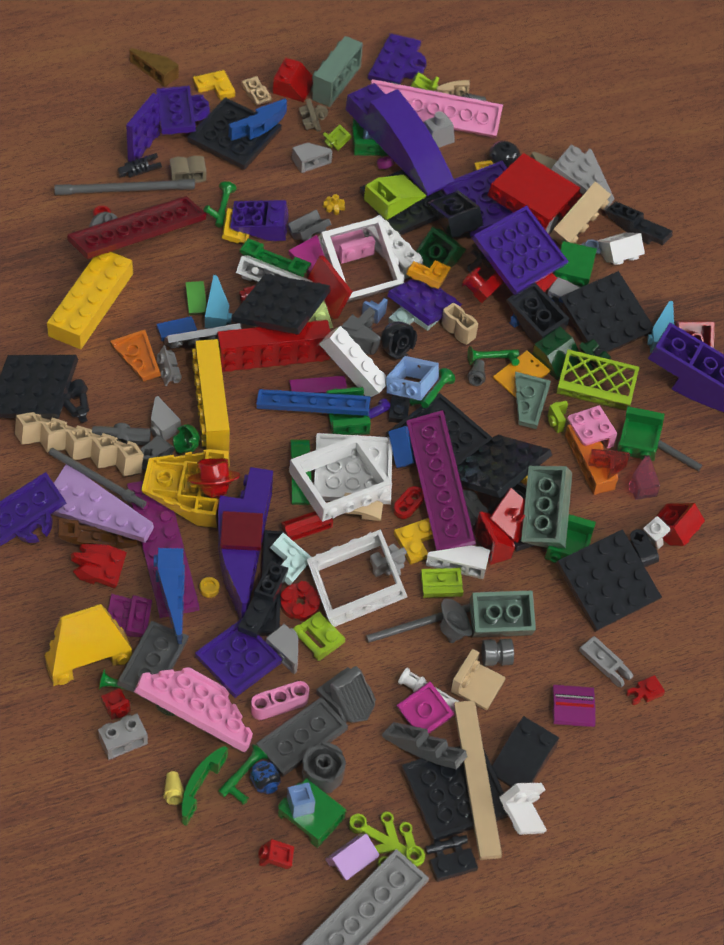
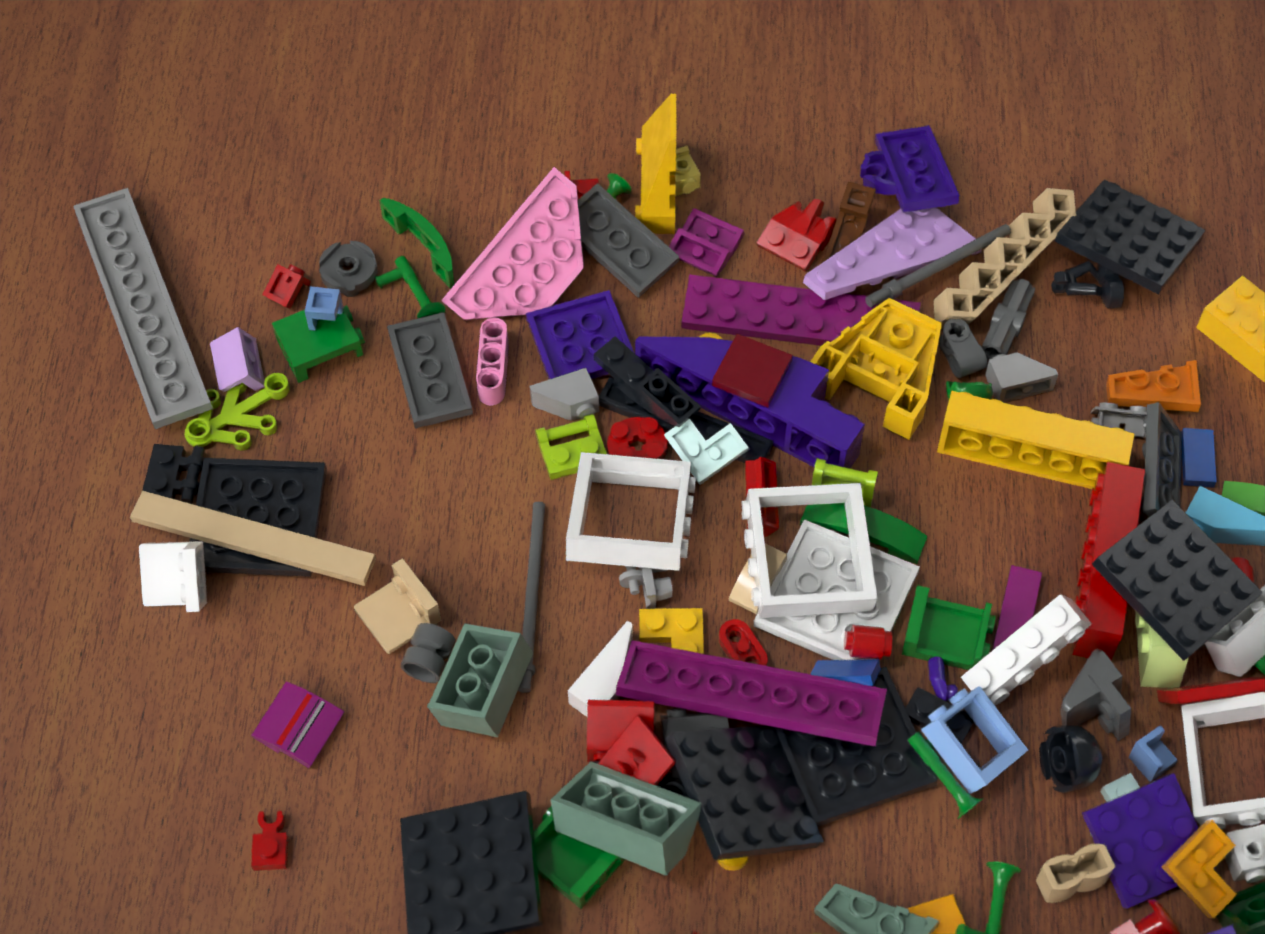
camera: 120 degrees right, 5 degrees up
light grey brick [98,713,148,760] -> none
blue wedge [154,548,185,644] -> none
light yellow cone [164,771,185,805] -> none
red helmet [187,458,240,498] -> none
head [250,761,281,794] -> none
blue plate [256,389,371,416] -> none
dark grey brick [302,742,346,794] -> none
dark grey piece [316,666,376,723] -> none
dark grey slope [382,722,468,769] -> none
dark pink tile [397,682,455,734] -> none
white pin [398,667,459,712] -> none
lime plate [421,568,464,598] -> none
dark grey piece [440,599,473,643] -> none
dark grey cone [467,359,486,386] -> none
black slope [492,716,560,787] -> none
light grey hinge [579,636,633,688] -> none
none -> dark grey plate [319,241,378,297]
none -> lime plate [812,458,878,507]
none -> red brick [844,625,892,660]

